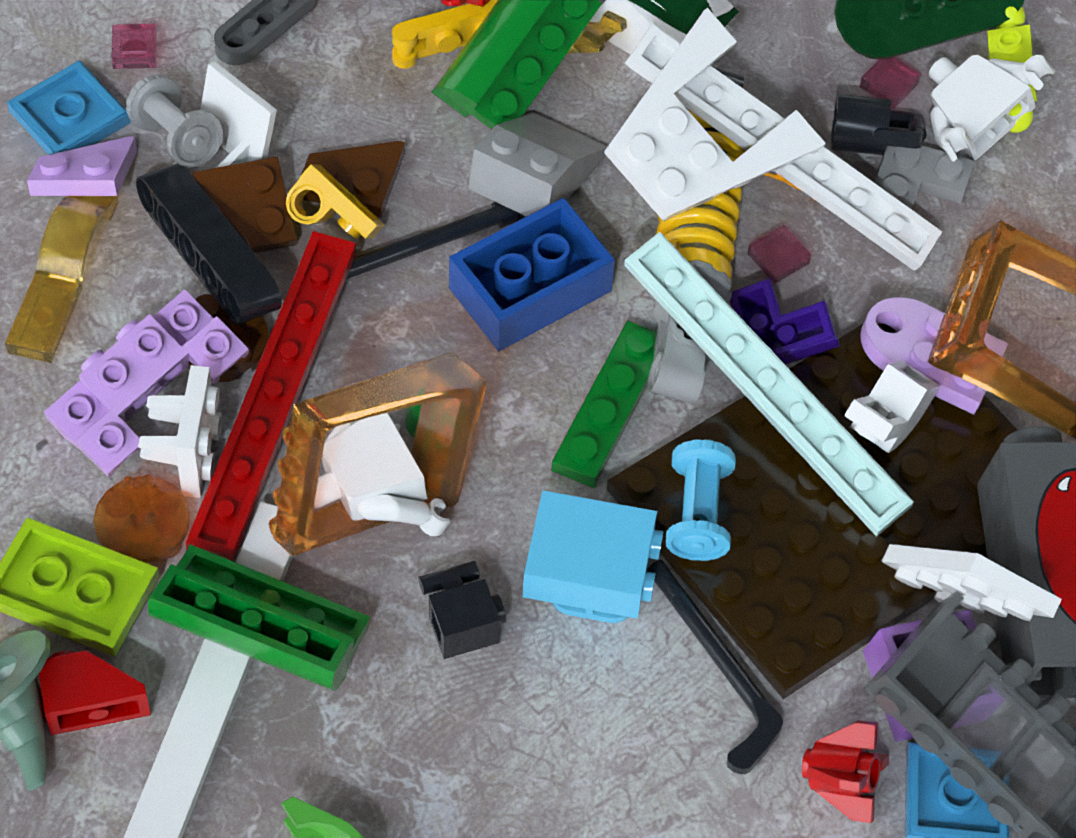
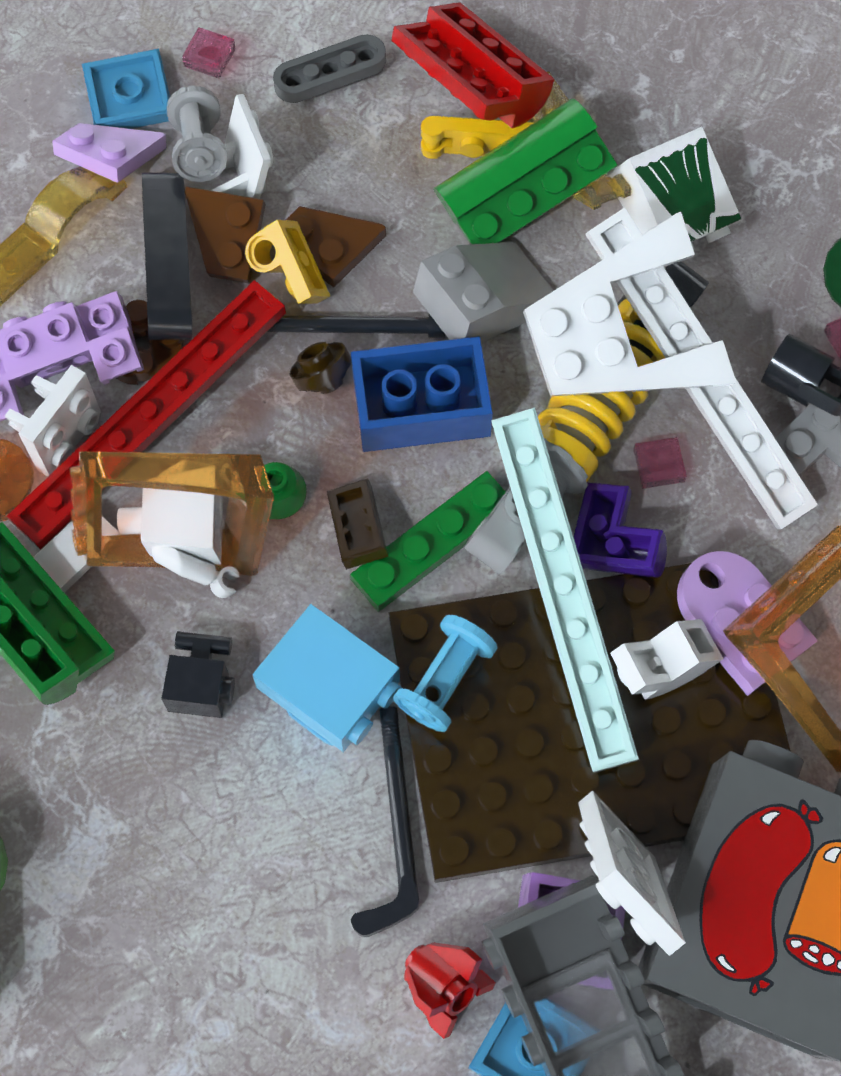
camera: 30 degrees right, 10 degrees up
none -> dark brown plate [289,342,352,394]
none -> dark brown plate [327,478,388,570]

